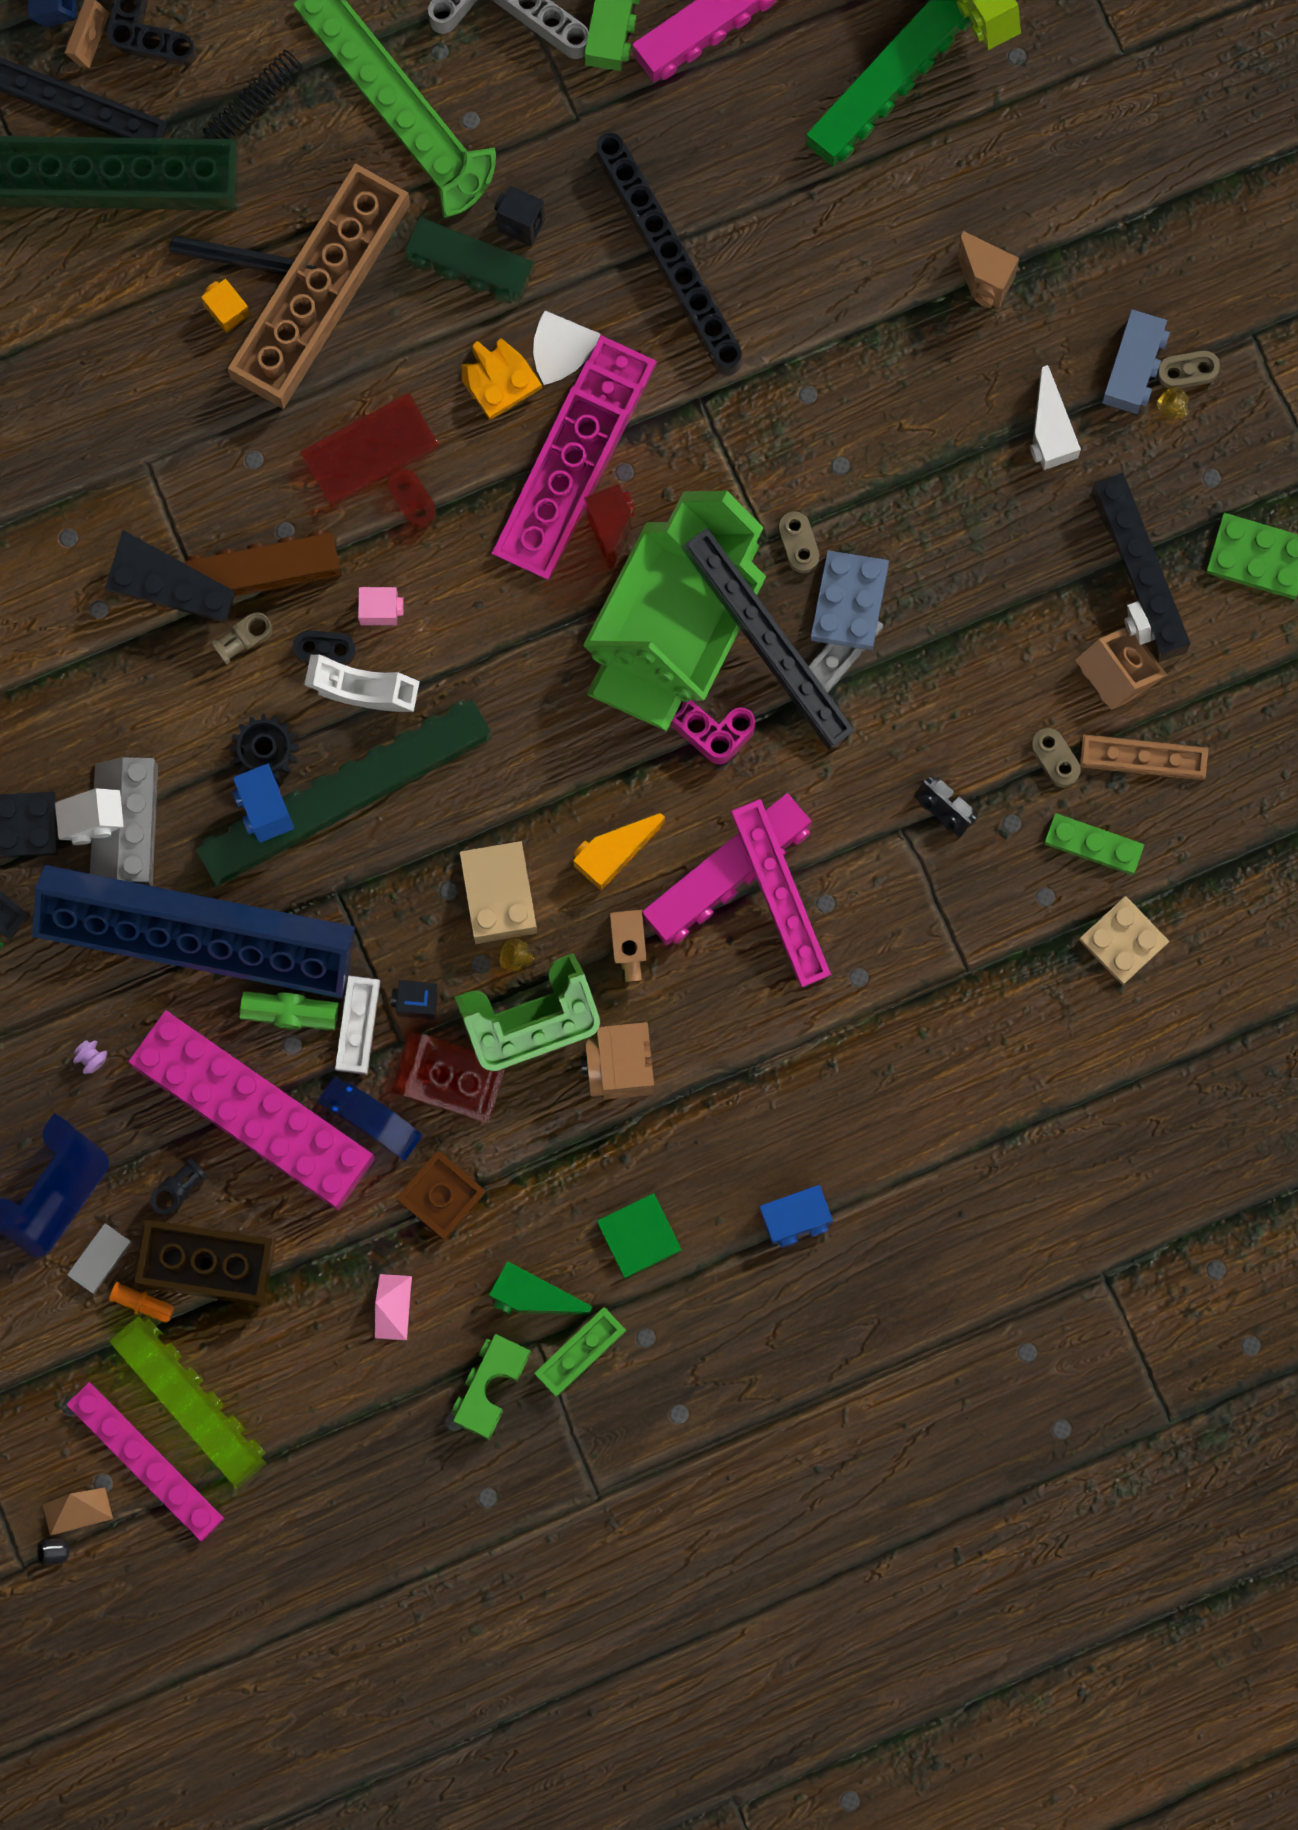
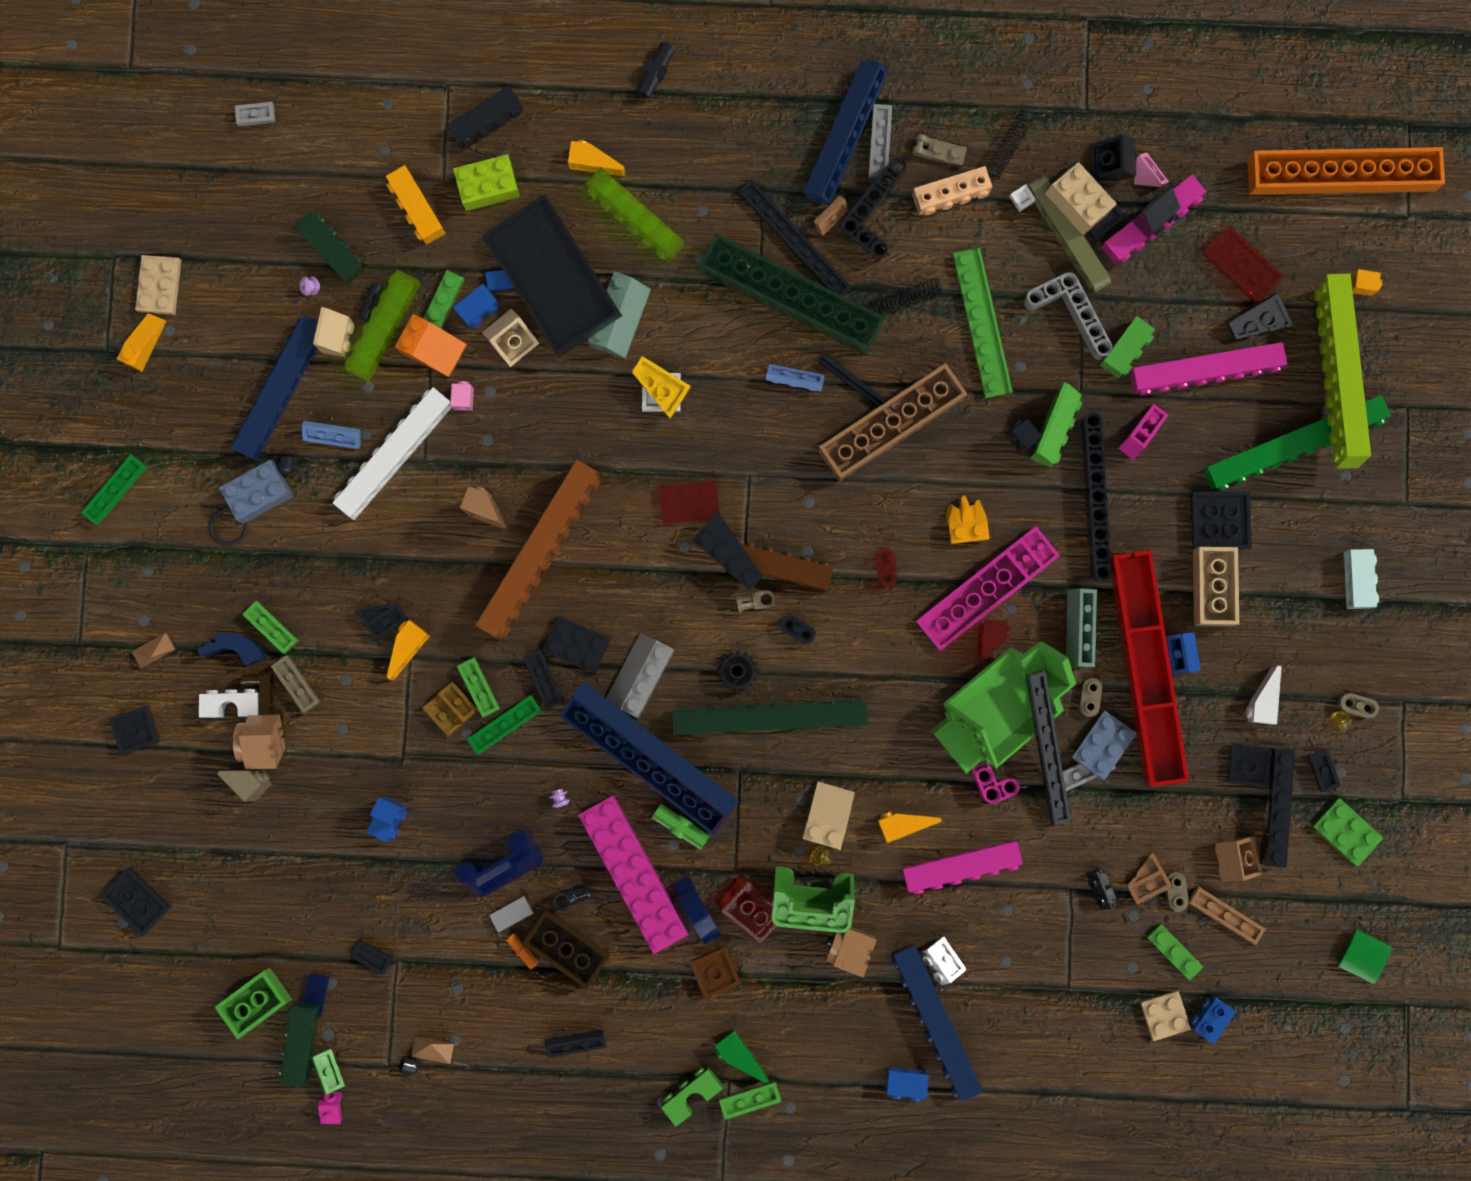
camera: 25 degrees right, 5 degrees up
white brick [55,788,124,845] -> none
dark pink plate [66,1382,225,1542] -> none
clear neon green brick [109,1316,267,1489] -> none
light orange brick [201,278,251,334] -> none
blue brick [232,764,295,843] -> none
clear red plate [300,393,439,507] -> none
white arch [304,655,420,712] -> none
white plate [335,976,380,1075] -> none
bright pink brick [358,587,404,625] -> none
bright pink slope [375,1274,412,1341] -> none
black brick [391,980,438,1020] -> none
clear green brick [406,217,535,304] -> none
bright green tile [438,148,496,218] -> none
white sticker [533,311,601,385] -> none
green tile [597,1193,682,1279] -> none
medium nougat torso [610,910,646,982] -> none
dark pink plate [730,799,831,987] -> none
medium nougat slope [957,231,1019,309] -> none
sand blue brick [1102,309,1170,414] -> none
white plate [1124,601,1151,645] -> none
none -> black plate [544,1029,607,1058]
none -> clear red plate [659,480,720,525]
none -> medium blue plate [766,364,825,391]
none -> dark blue brick [891,943,983,1102]
none -> white bracket [919,937,966,985]
none -> bright green slope [1029,382,1082,468]
none -> sand green brick [1066,589,1097,667]
none -> red piece [1111,550,1189,787]
none -> dark pink slope [1118,404,1169,460]
none -> medium nougat wing [1127,853,1172,905]
none -> blue brick [1166,632,1201,675]
none -> blue brick [1190,995,1236,1044]
none -> black plate [1191,491,1252,549]
none -> tan brick [1193,547,1239,626]
none -> black plate [1228,744,1272,788]
none -> black plate [1307,749,1341,792]
none -> light aqua brick [1344,549,1379,609]

